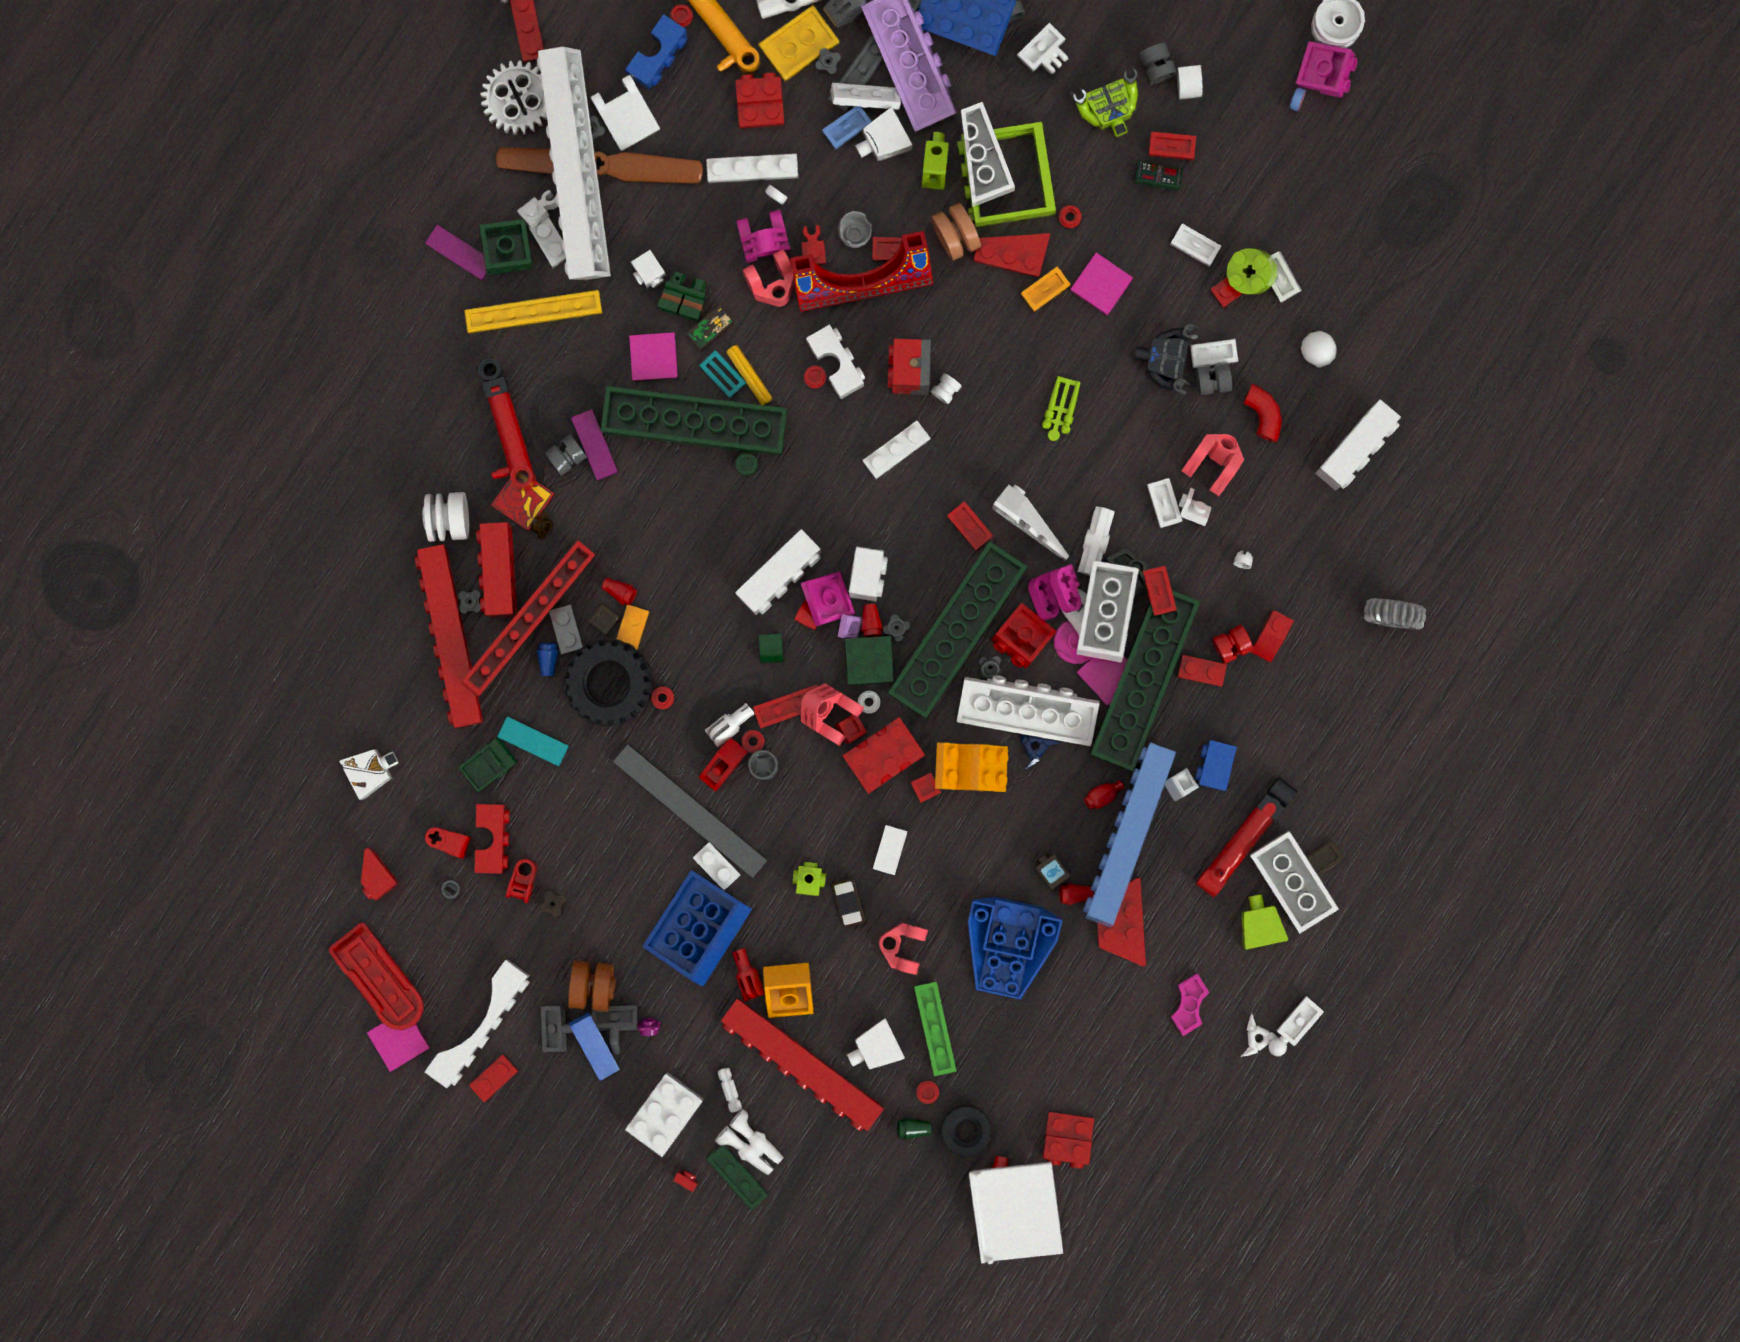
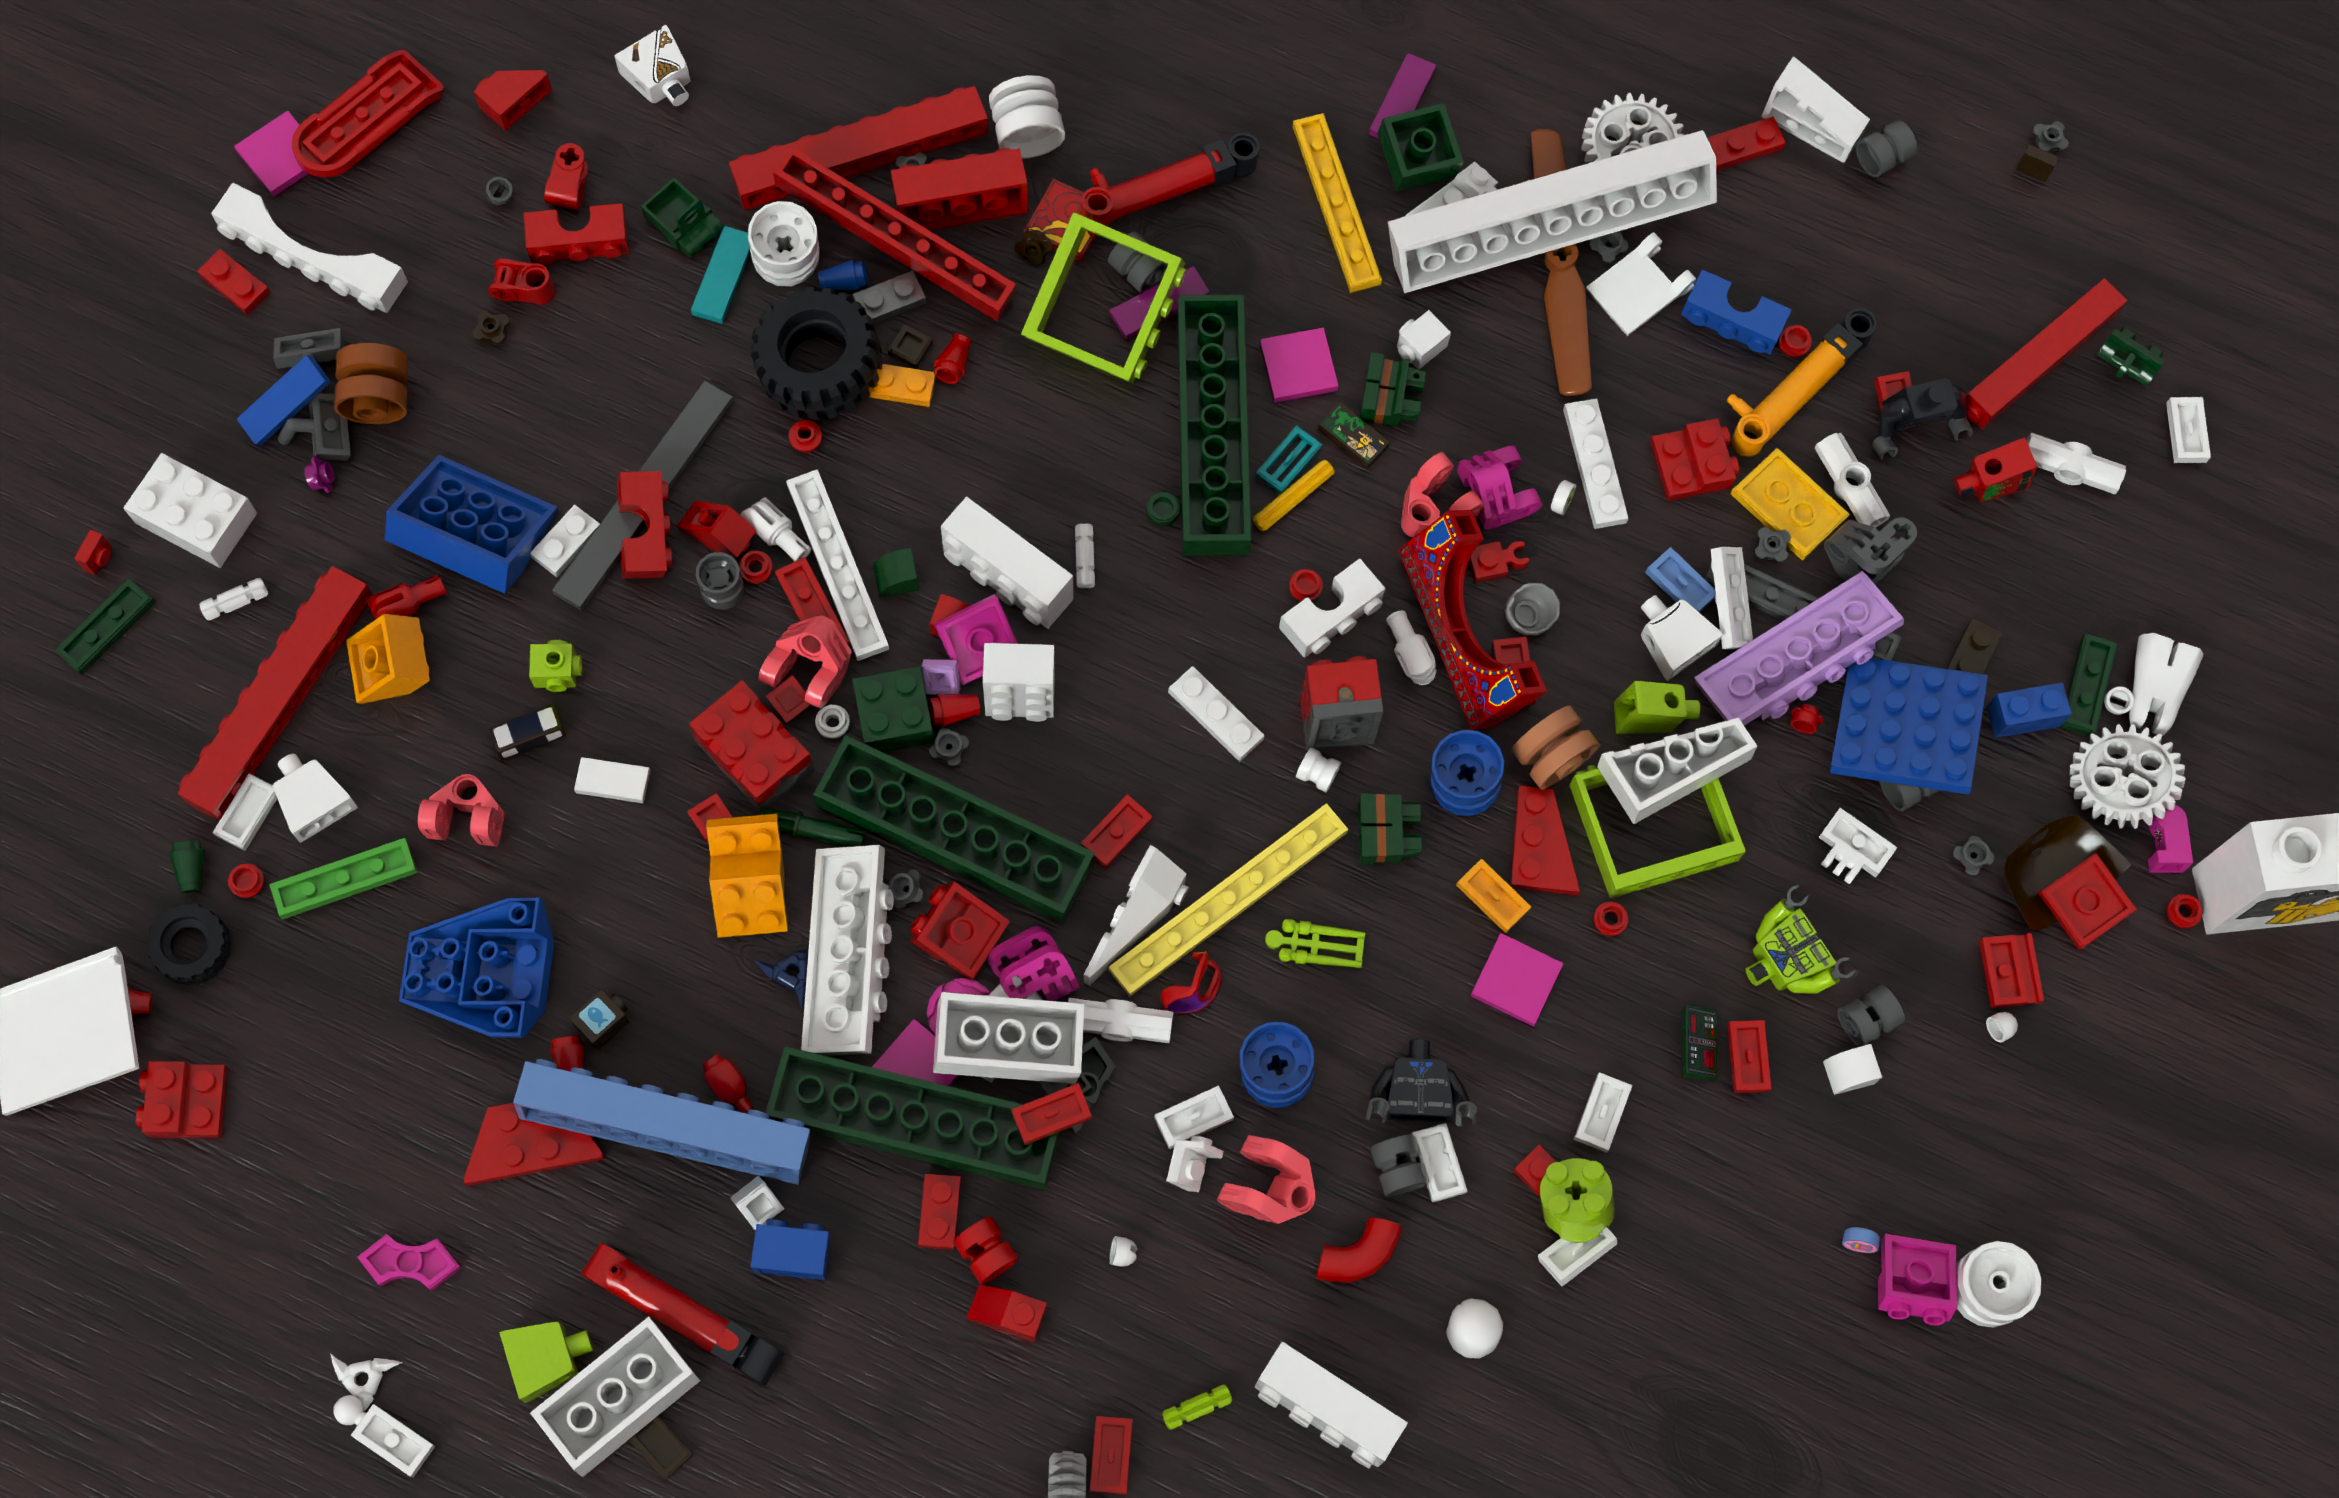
camera: 75 degrees right, 15 degrees down
white piece [715,1109,784,1175] -> none
none -> white tile [213,774,278,851]
none -> red arch [617,471,672,579]
none -> white wheel [748,201,820,287]
none -> dark green axle [763,808,866,847]
none -> white plate [786,469,889,661]
none -> lime window [1021,212,1187,384]
none -> white axle [1075,524,1095,589]
none -> red plate [1090,1416,1133,1495]
none -> light yellow plate [1108,803,1348,997]
none -> red piece [1160,951,1222,1015]
none -> lime axle [1162,1385,1232,1430]
none -> blue wheel [1240,1022,1315,1108]
none -> dark green hips [1357,793,1422,866]
none -> white arm [1386,610,1437,685]
none -> blue wheel [1430,730,1504,816]
none -> red plate [1790,704,1824,734]

